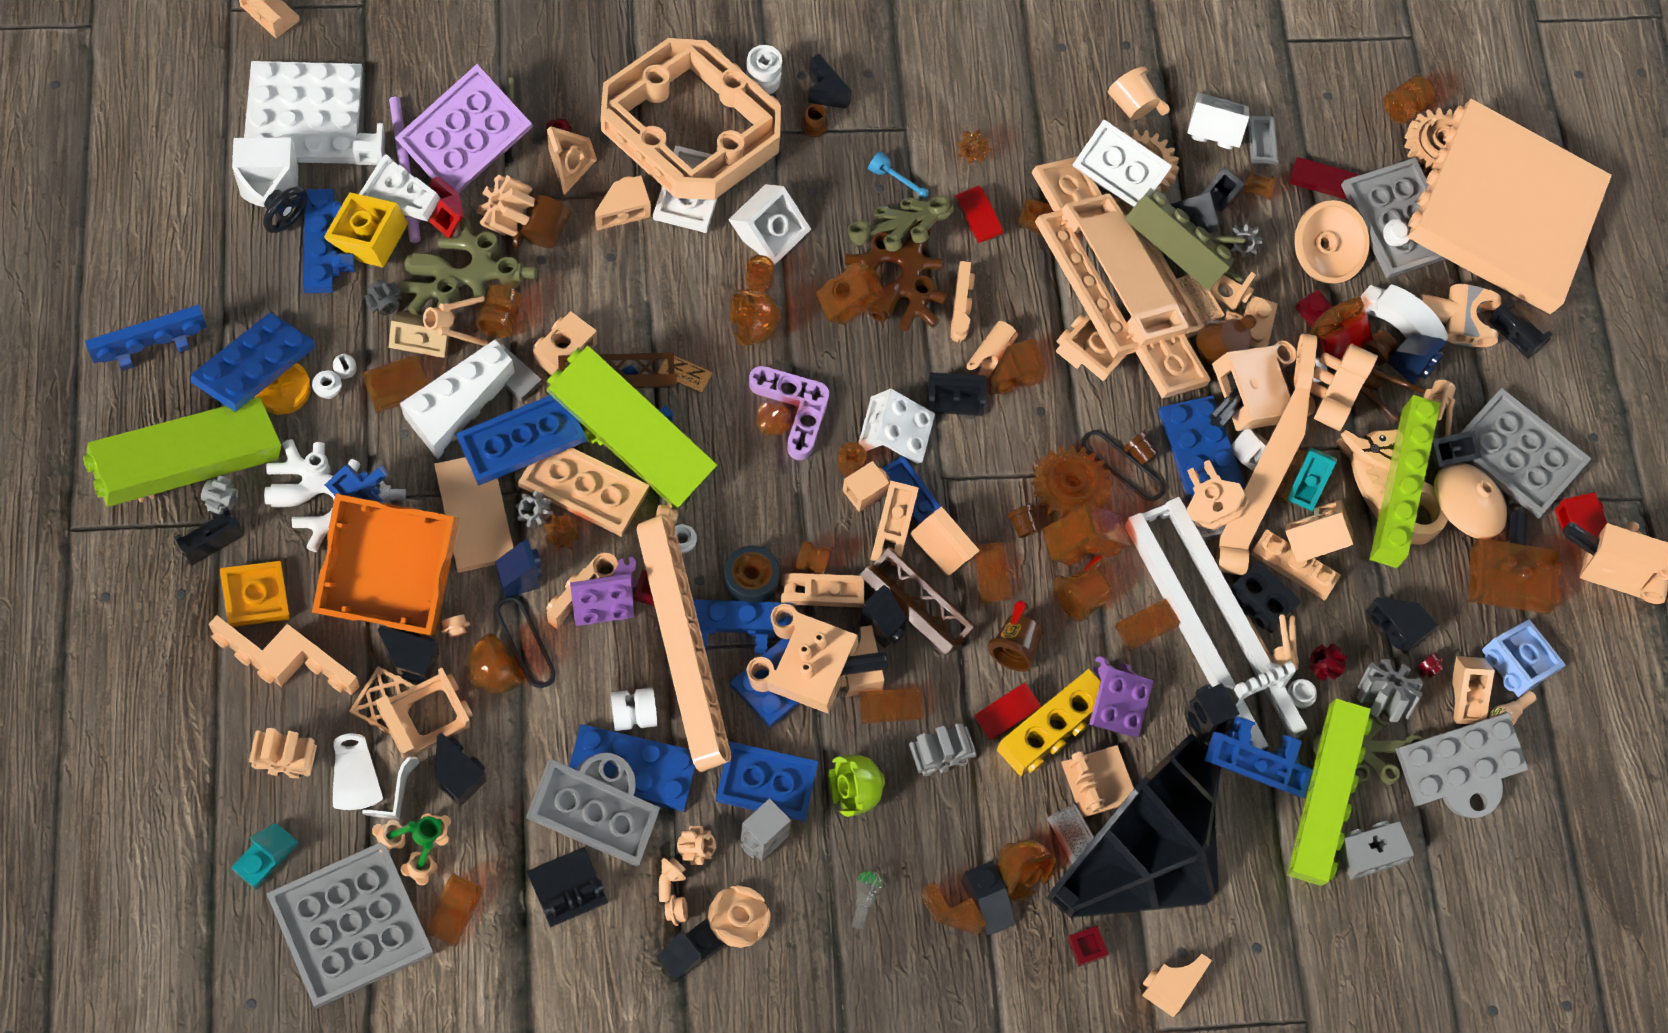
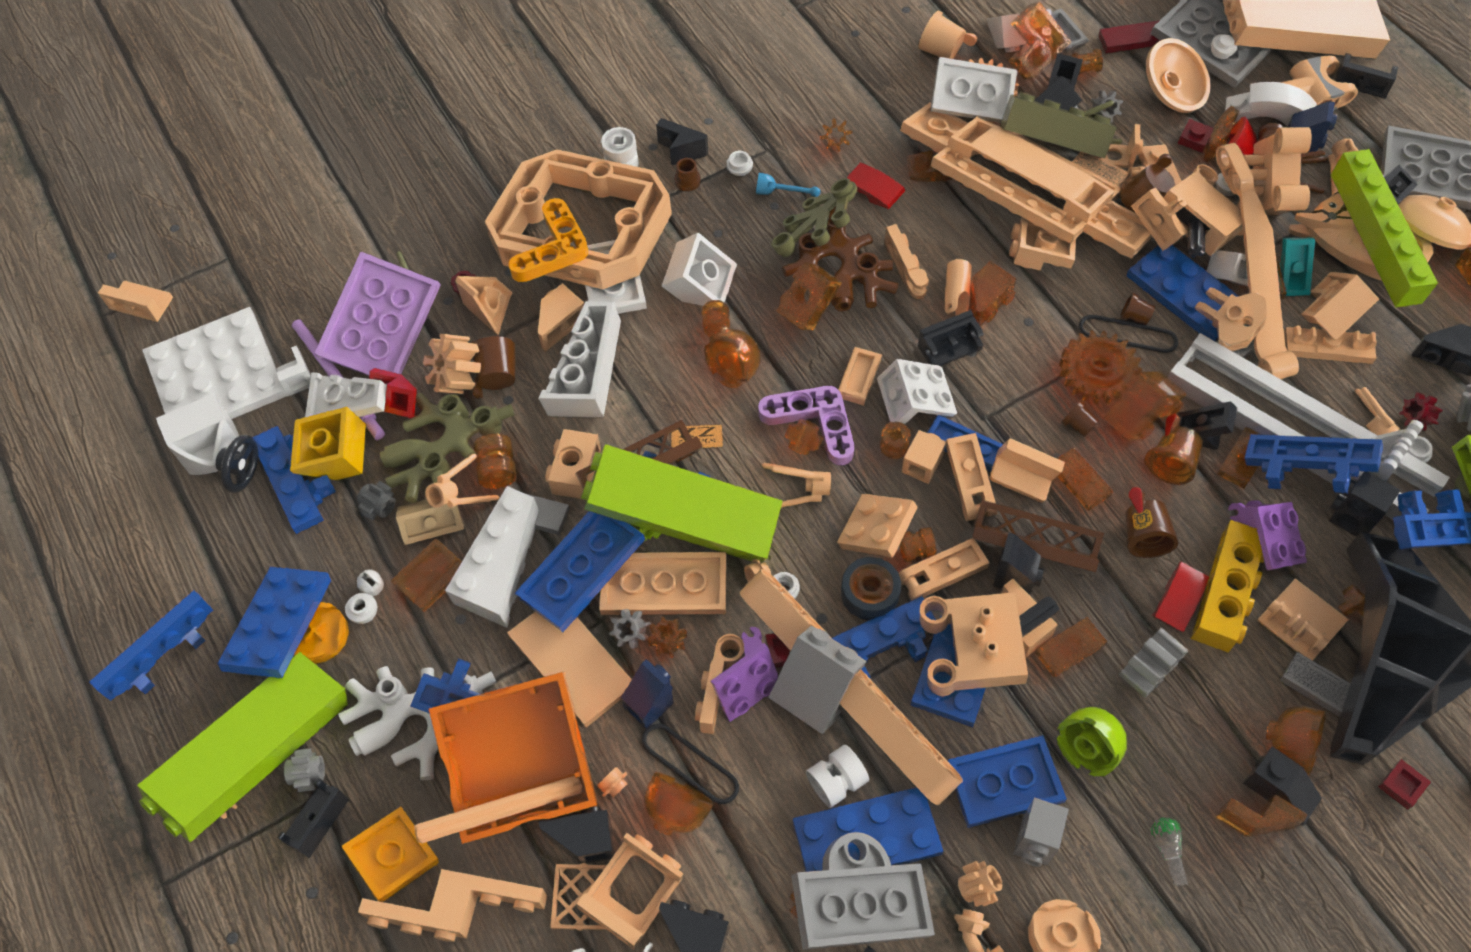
camera: 15 degrees left, 5 degrees down
black brick [1231,561,1301,634] -> none
none -> light nougat axle [414,776,582,843]
none -> light orange beam [508,198,589,282]
none -> white wedge [538,301,621,417]
none -> white plate [727,151,753,176]
none -> light nougat plant [762,463,831,508]
none -> light grey panel [768,625,867,734]
none -> light nougat plate [837,494,918,558]
none -> light nougat tile [838,347,882,406]
none -> clear orange brick [1008,2,1072,80]
none -> light nougat plate [1131,187,1188,251]
none -> black slope [1173,401,1237,450]
none -> blue hinge [1245,434,1383,493]

